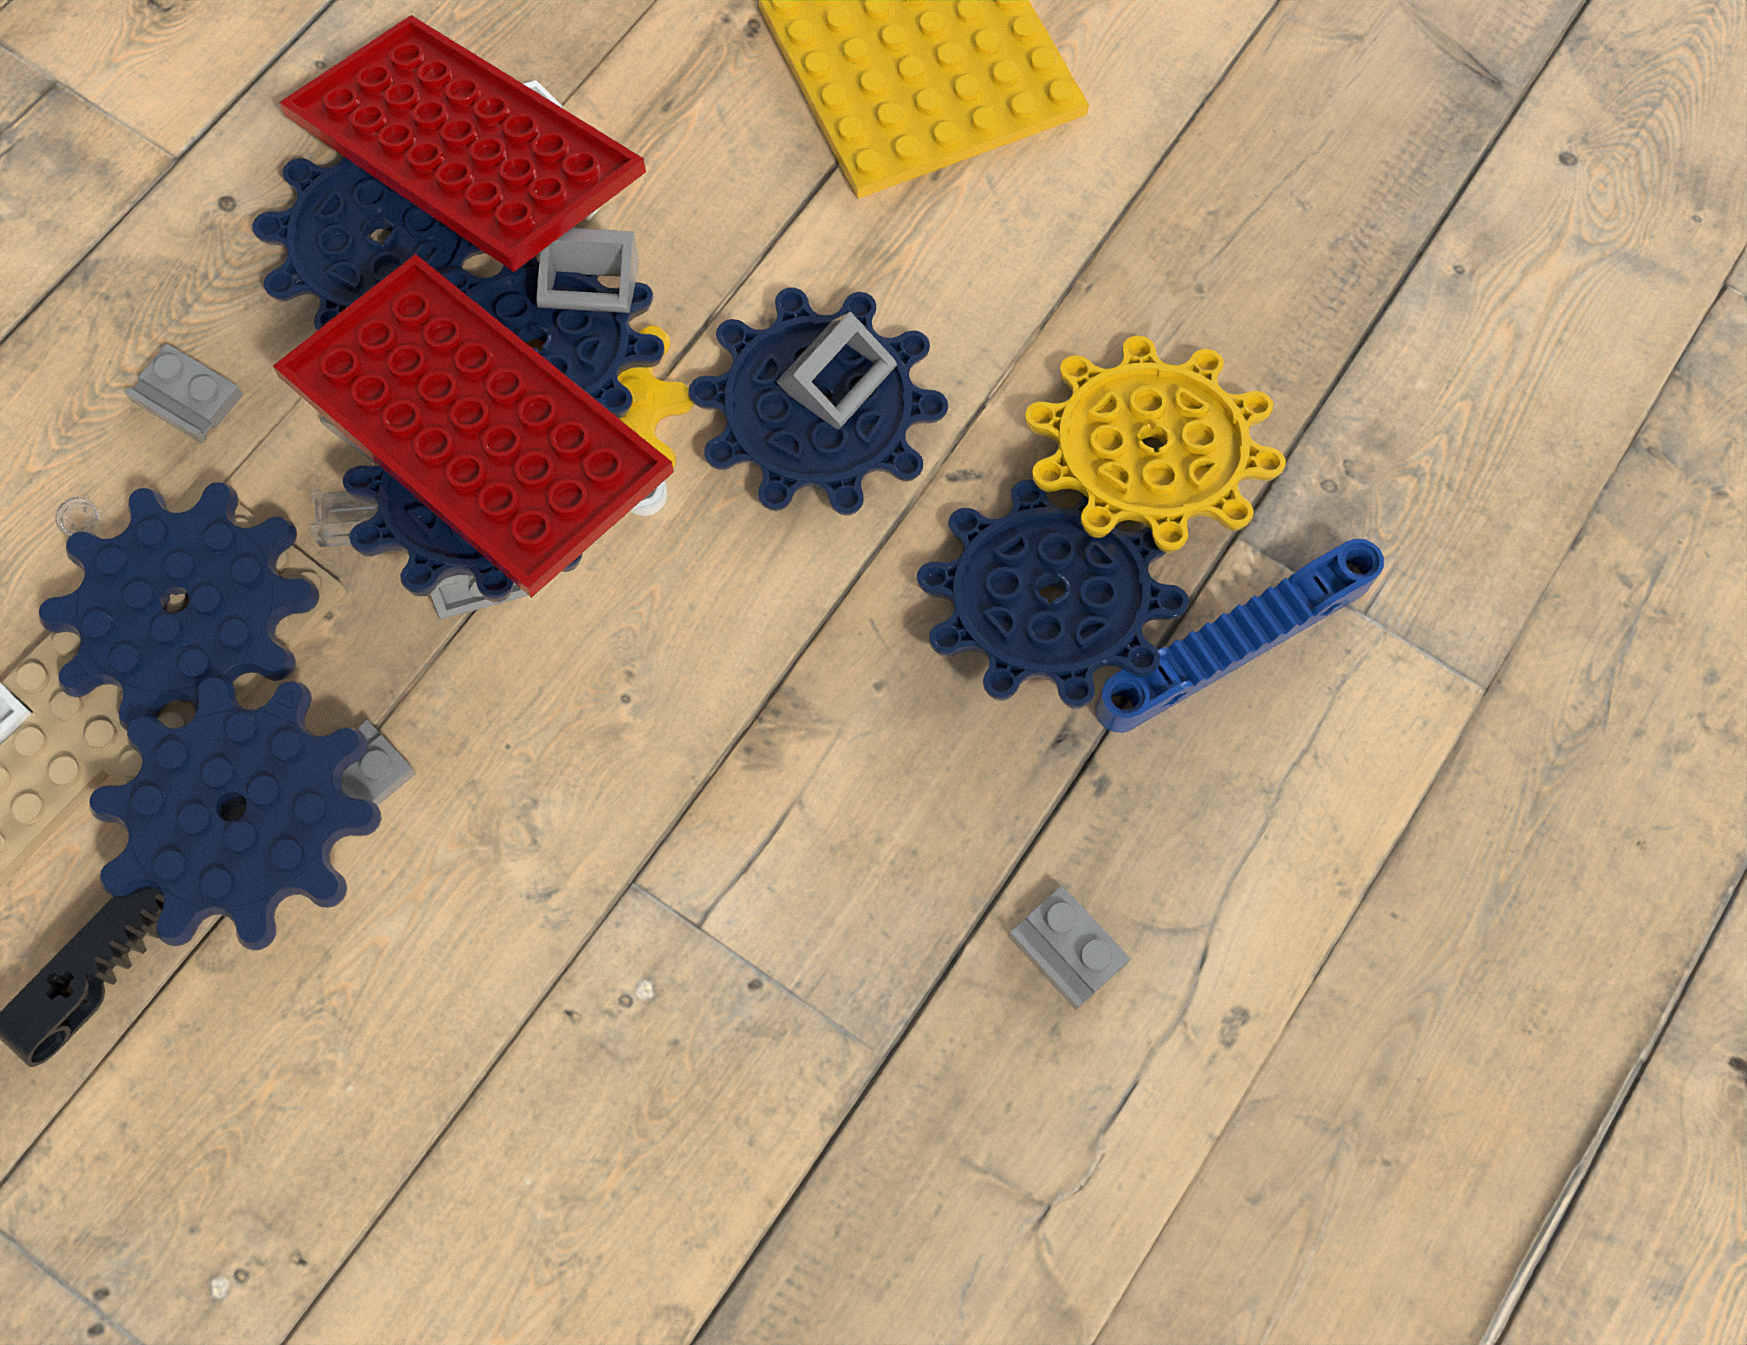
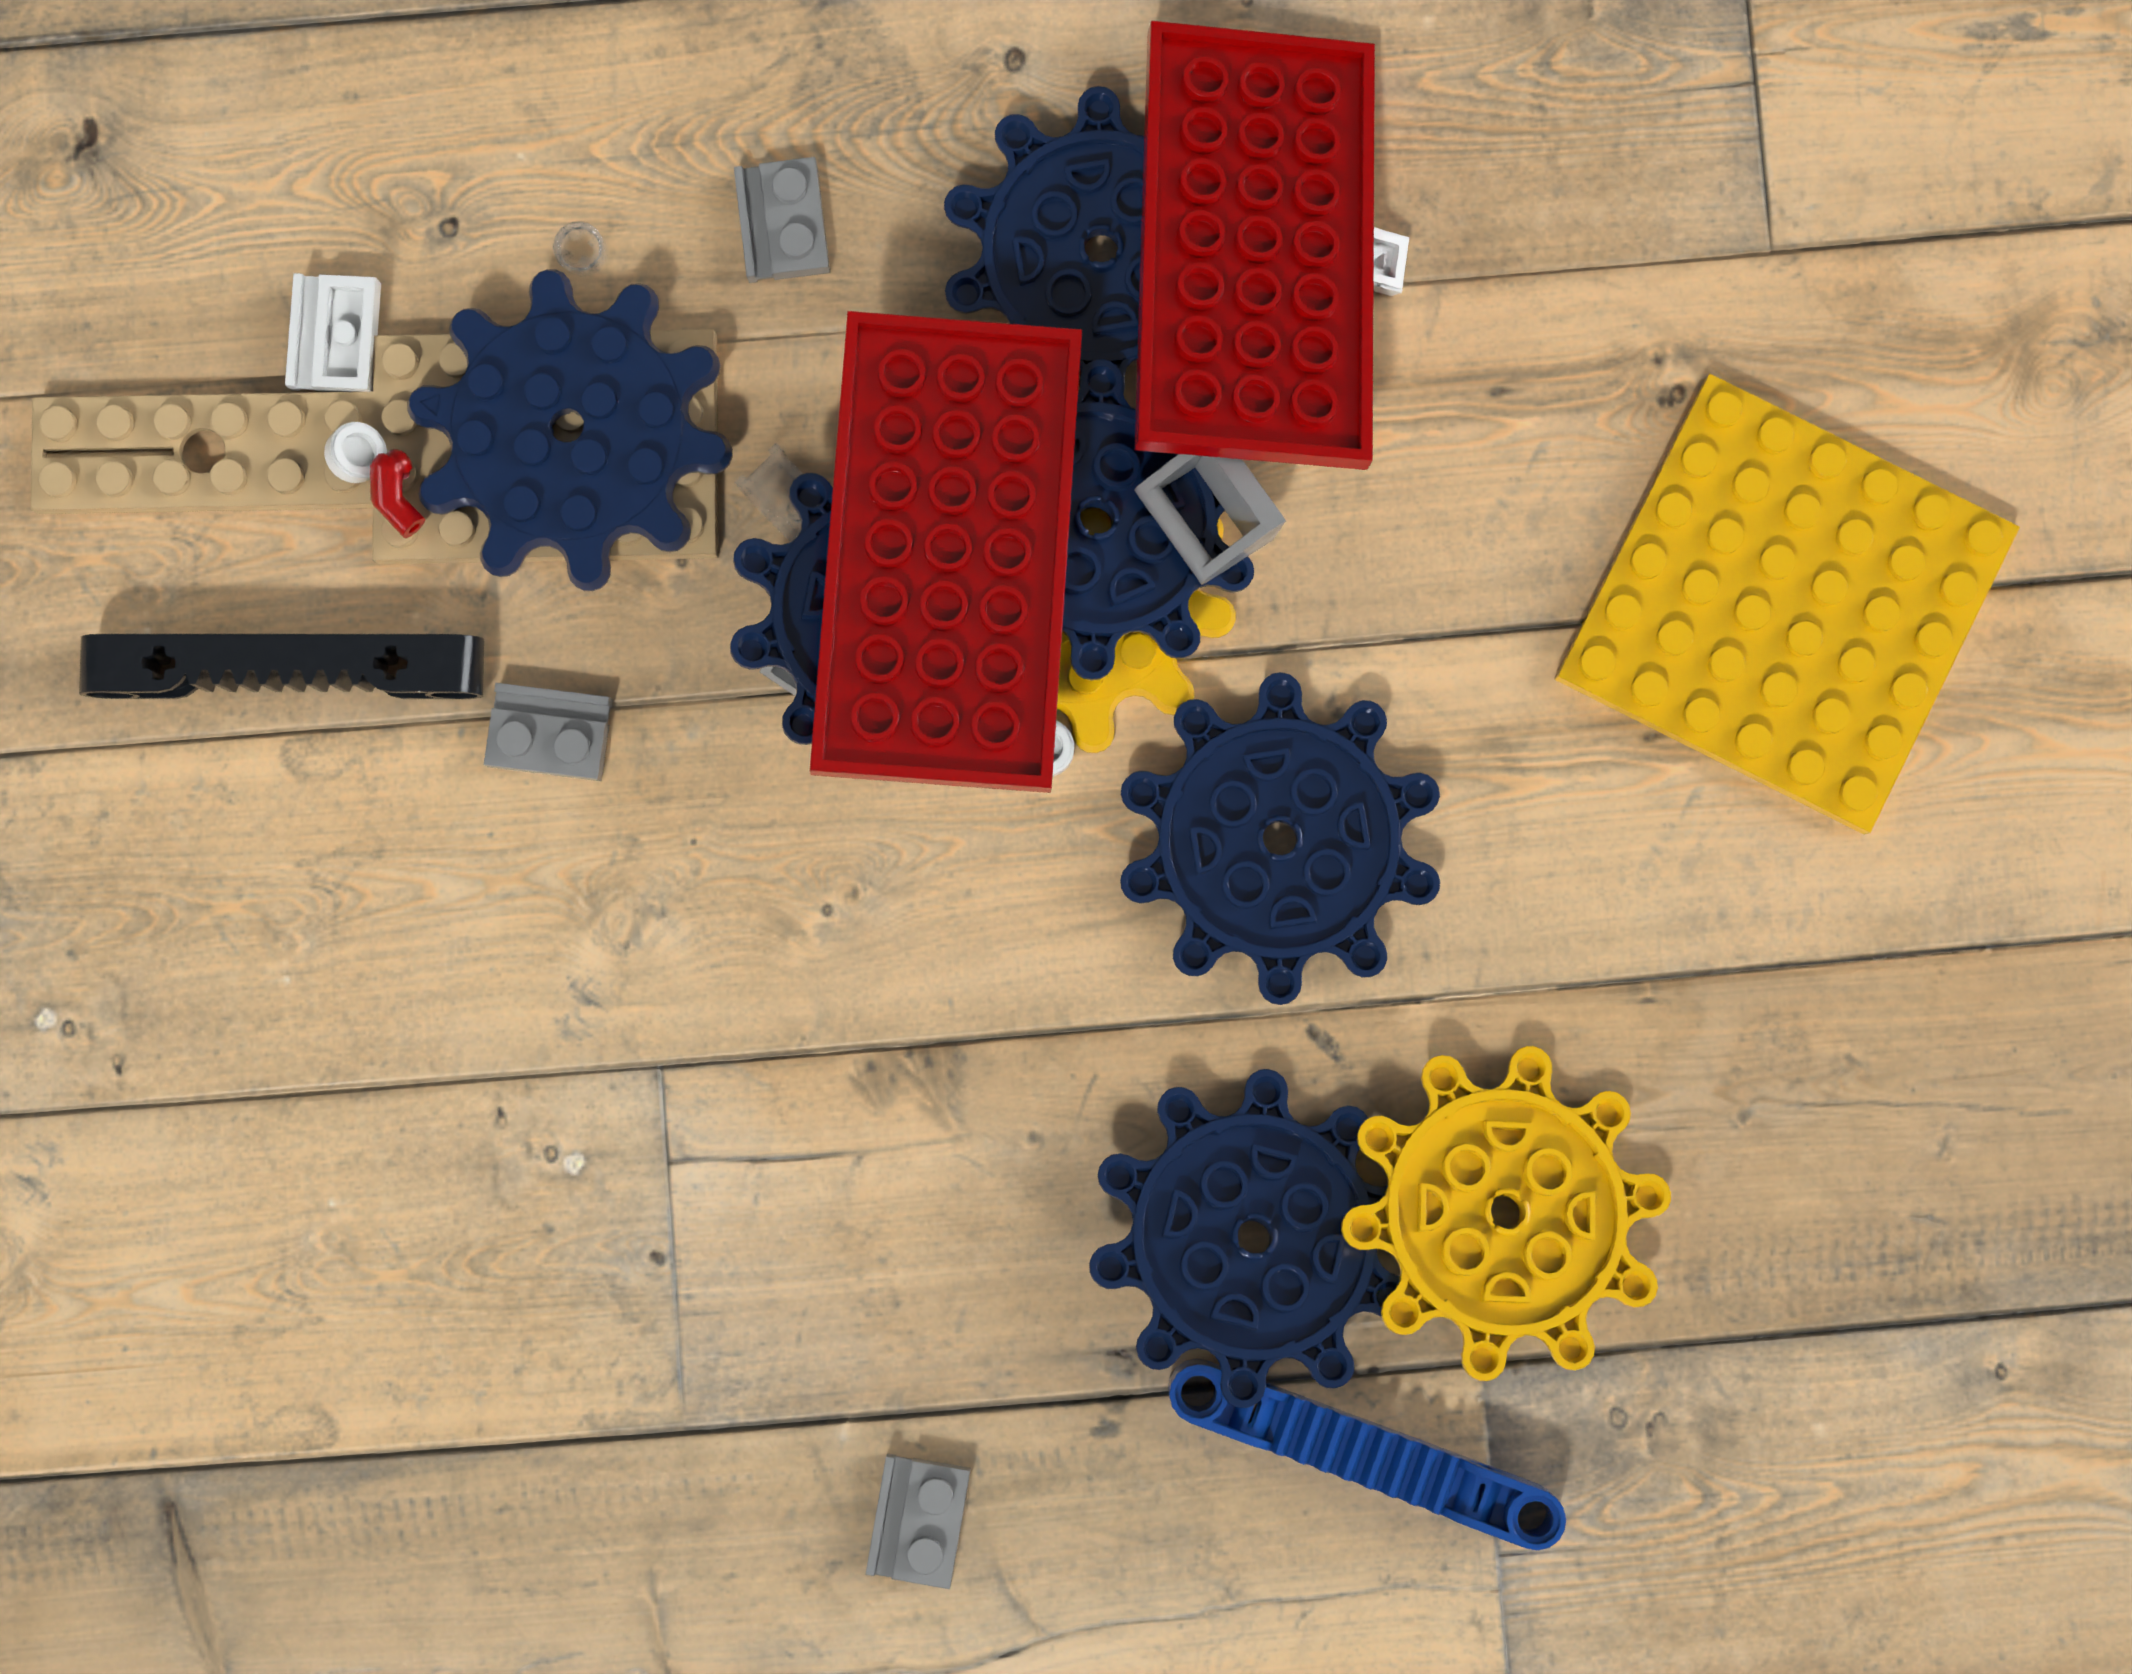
camera: 60 degrees right, 15 degrees up
dark blue plate [89,677,382,951] -> none
light grey tile [776,312,897,429] -> none
none -> white tile [324,422,387,483]
none -> red arm [370,449,425,538]

